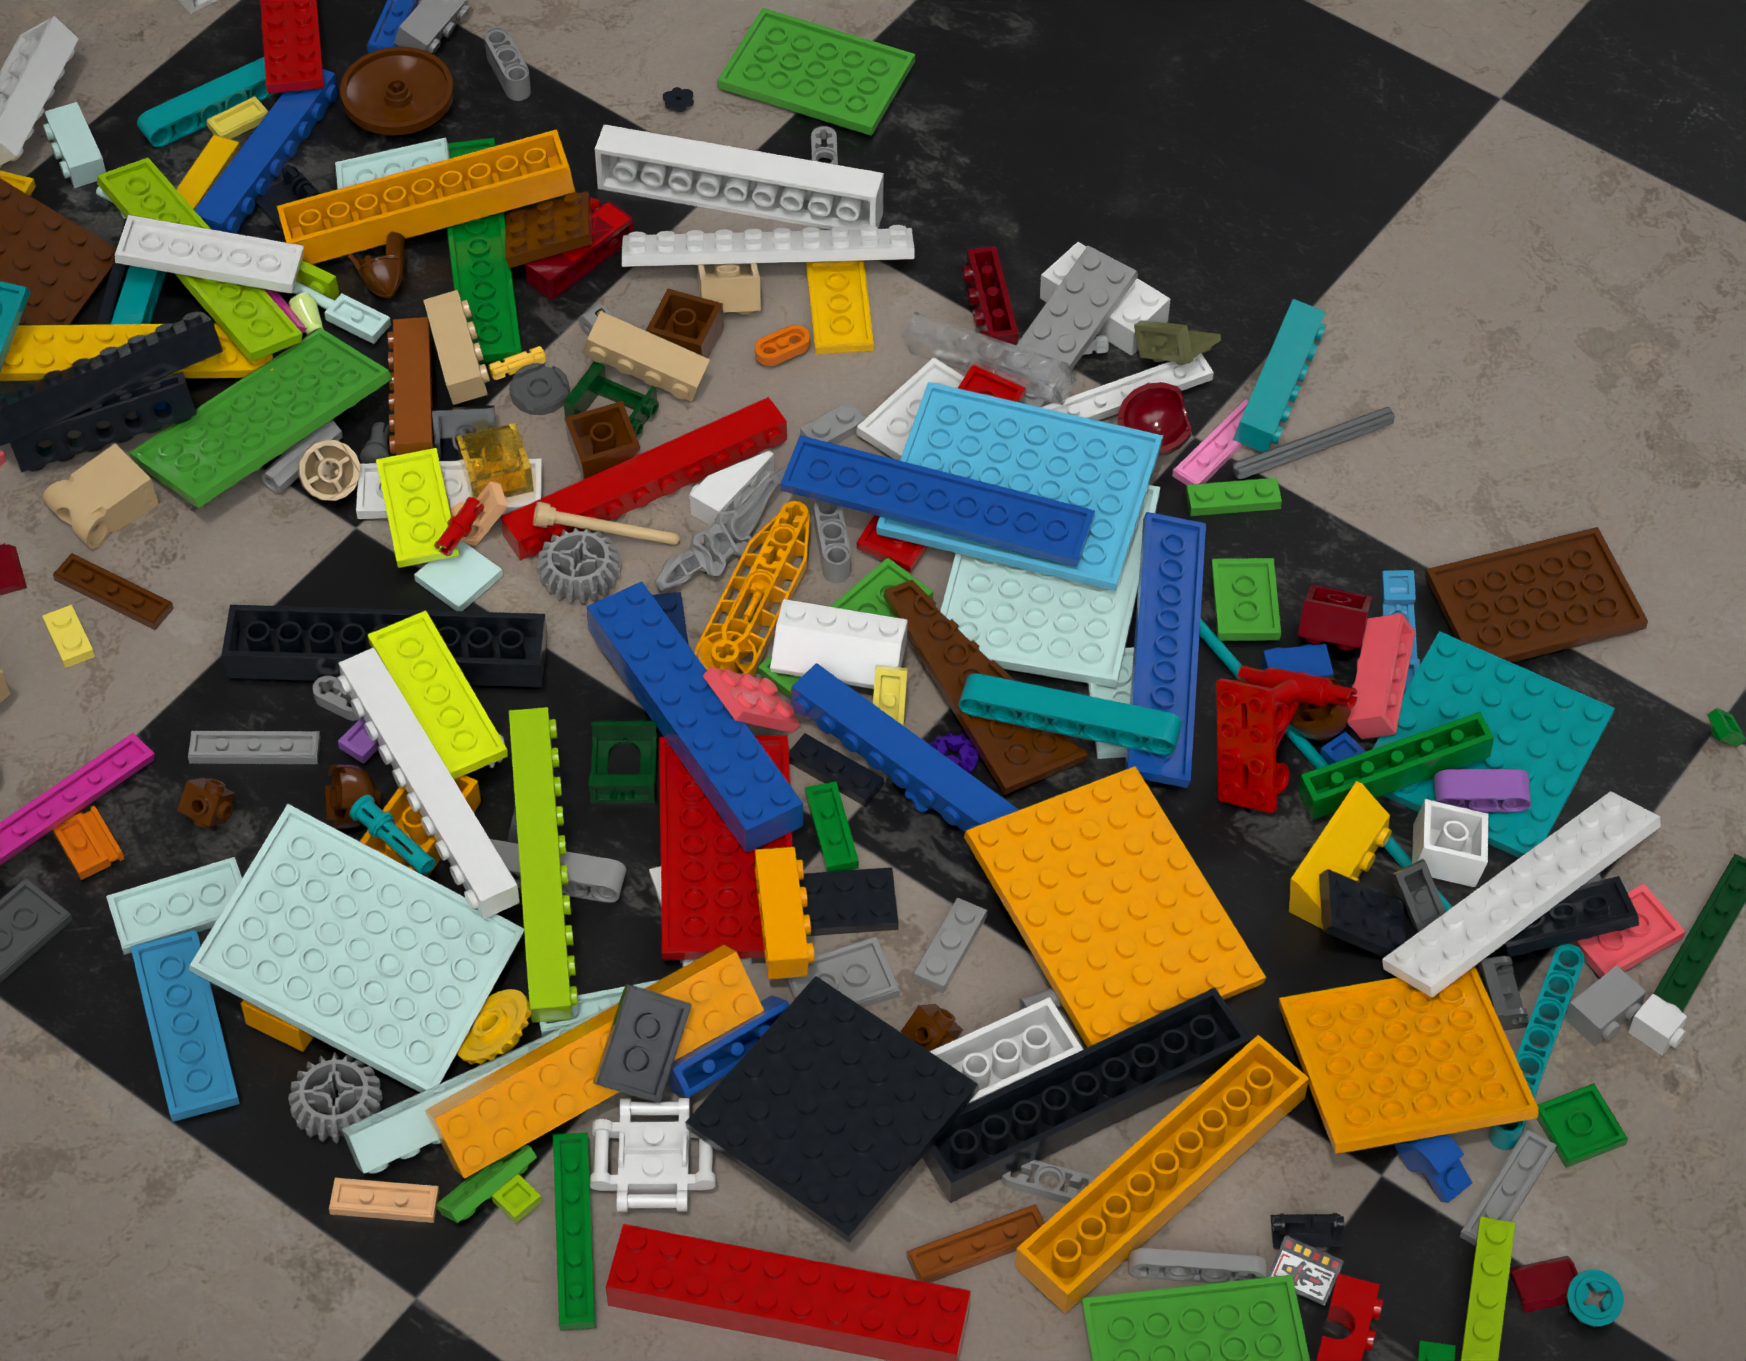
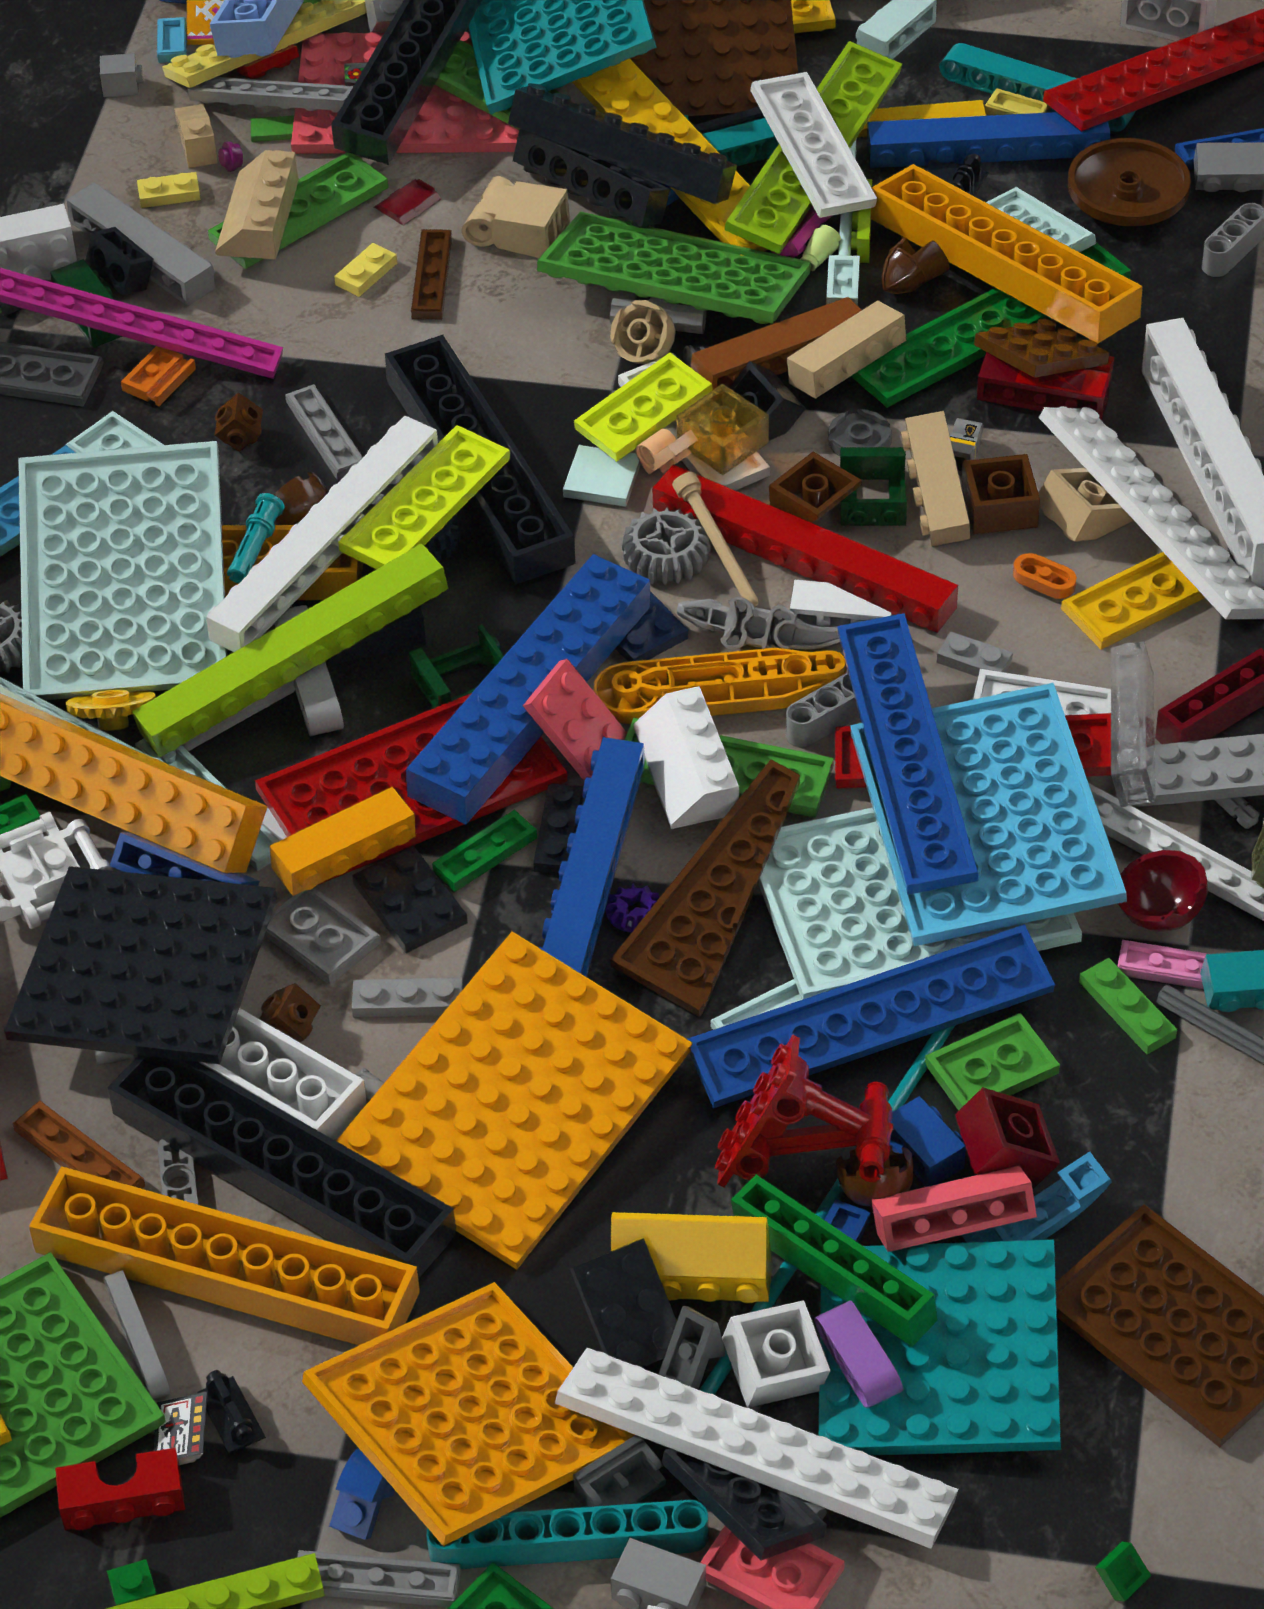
camera: 65 degrees right, 5 degrees down
red pin [434,497,484,556] -> none
yellow axle [489,346,546,380] -> none
black tile [593,983,692,1103] -> none
light yellow plate [873,666,908,726] -> none
teal beam [958,673,1182,755] -> none

